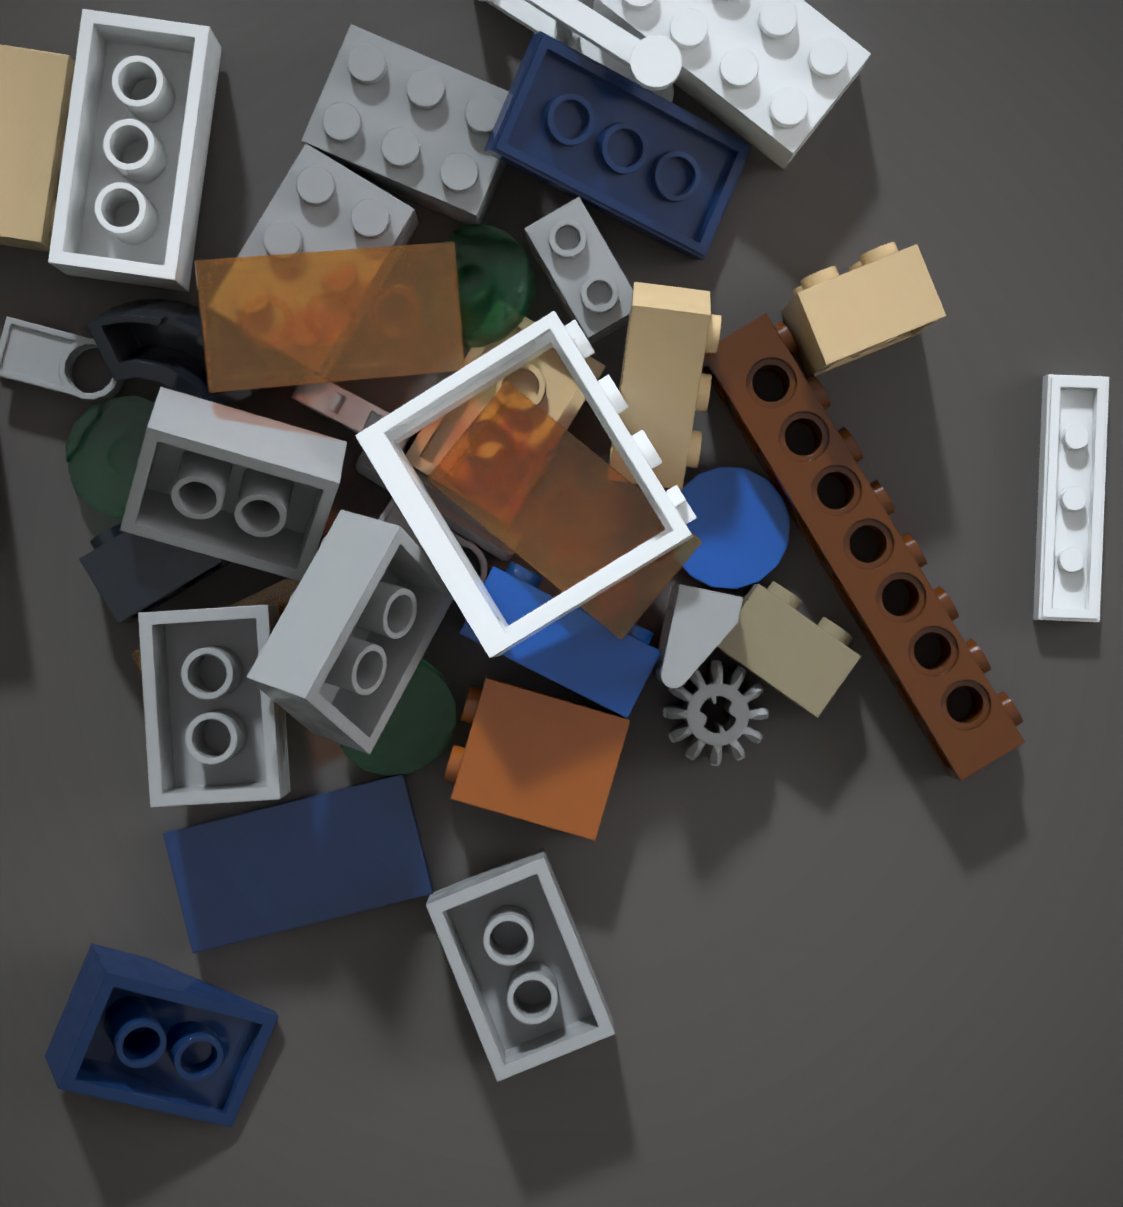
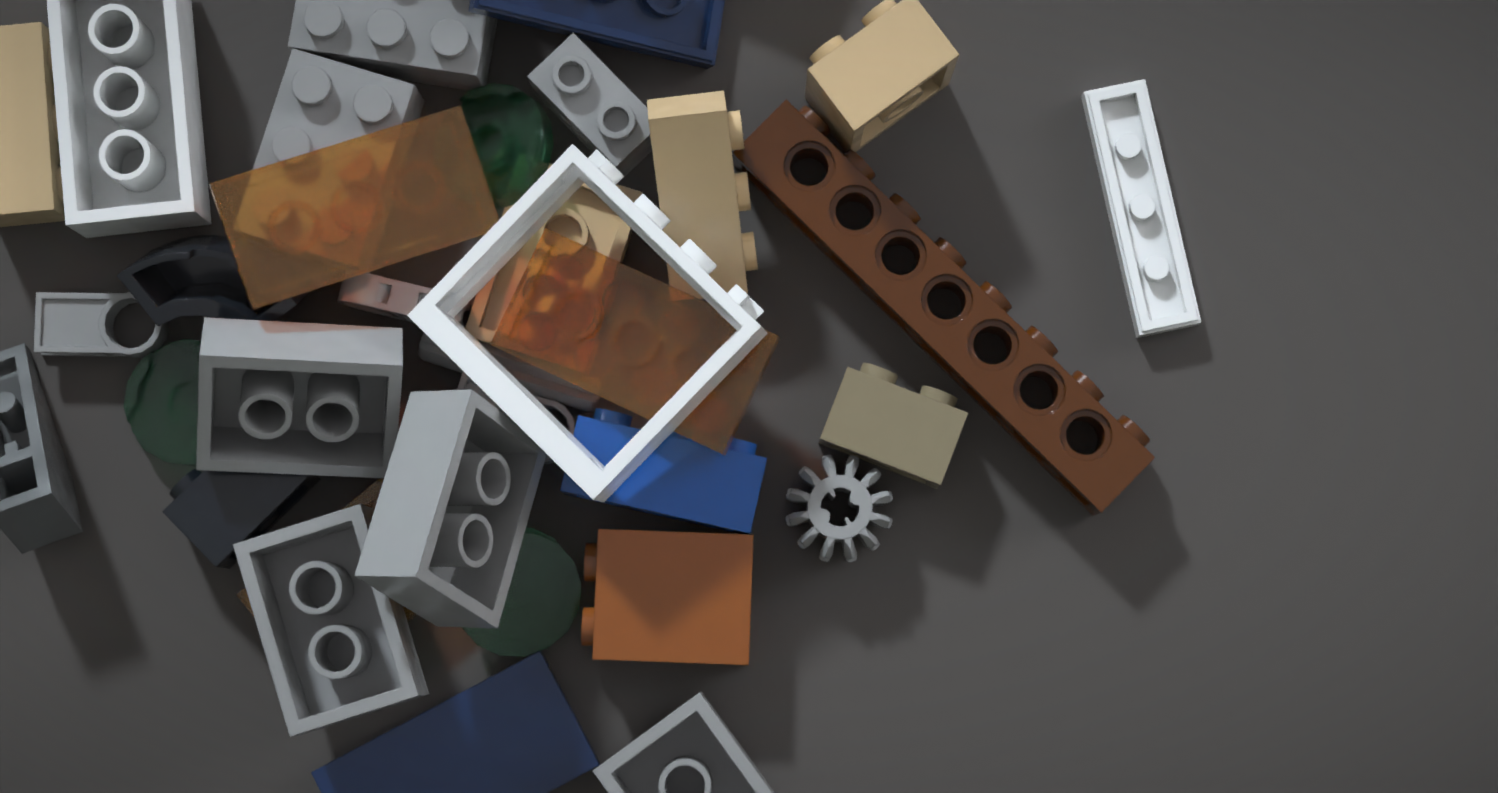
camera: 15 degrees left, 5 degrees down
light grey tile [654,584,743,688] -> none
blue tile [671,466,790,589] -> none

